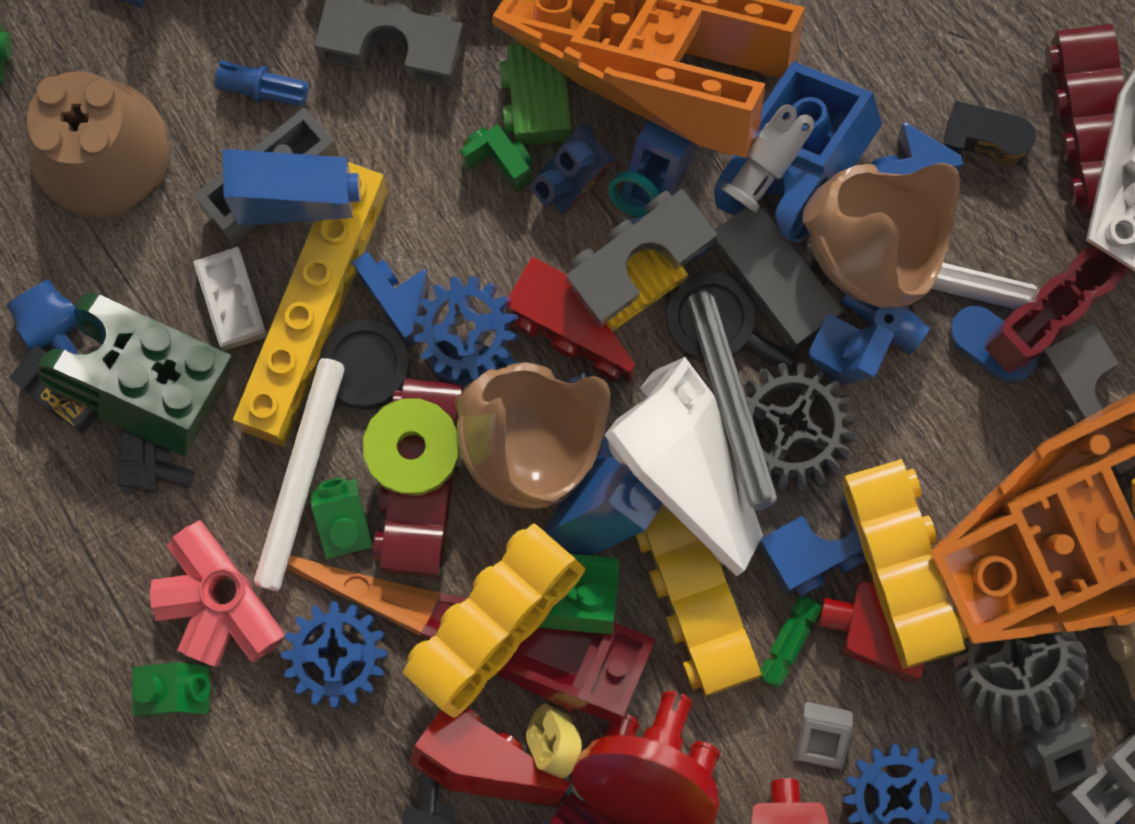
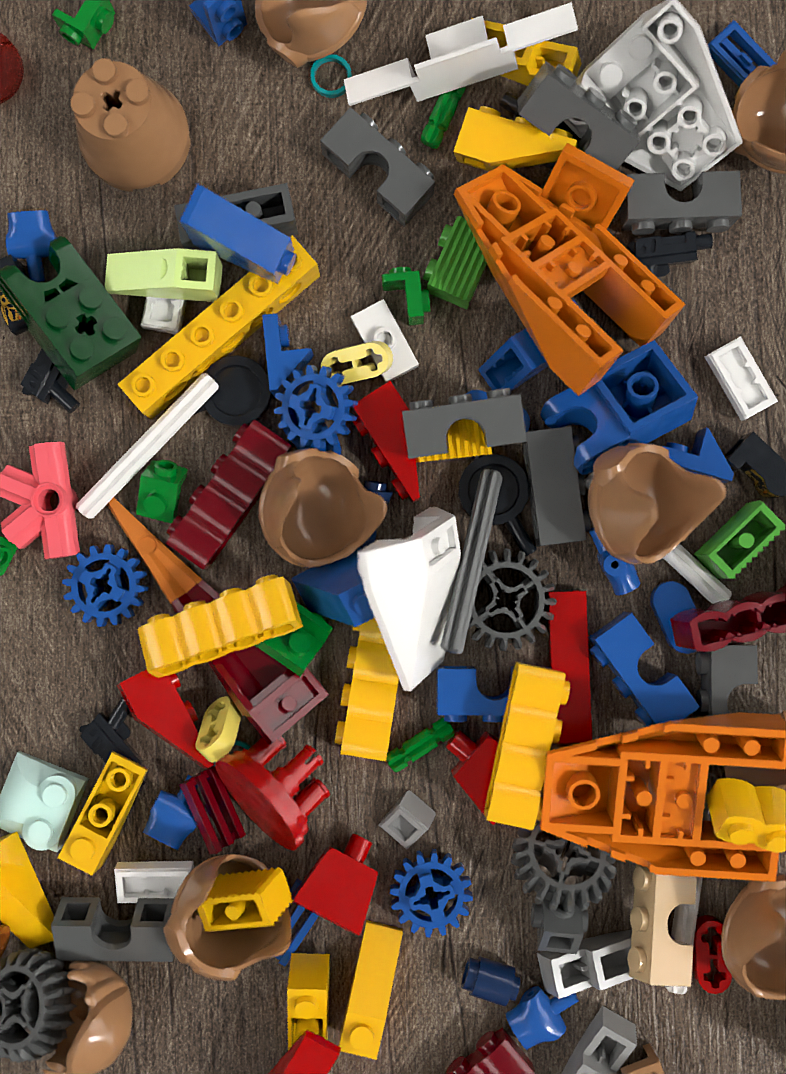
camera: 20 degrees right, 10 degrees up
blue axle [214,60,309,106] -> none
lime tile [363,399,460,496] -> none
dark blue hips [530,123,615,214] -> none
teal piece [608,171,659,217] -> none
light grey piece [721,105,814,213] -> none
blue slope [809,314,894,386] -> none
none -> yellowish green slope [104,248,223,302]
none -> light yellow beam [321,341,393,385]
none -> white plate [351,299,419,383]
none -> red tile [547,591,592,744]
none -> blue arch [588,612,700,727]
none -> bright green brick [694,500,785,579]
none -> white plate [705,336,778,421]

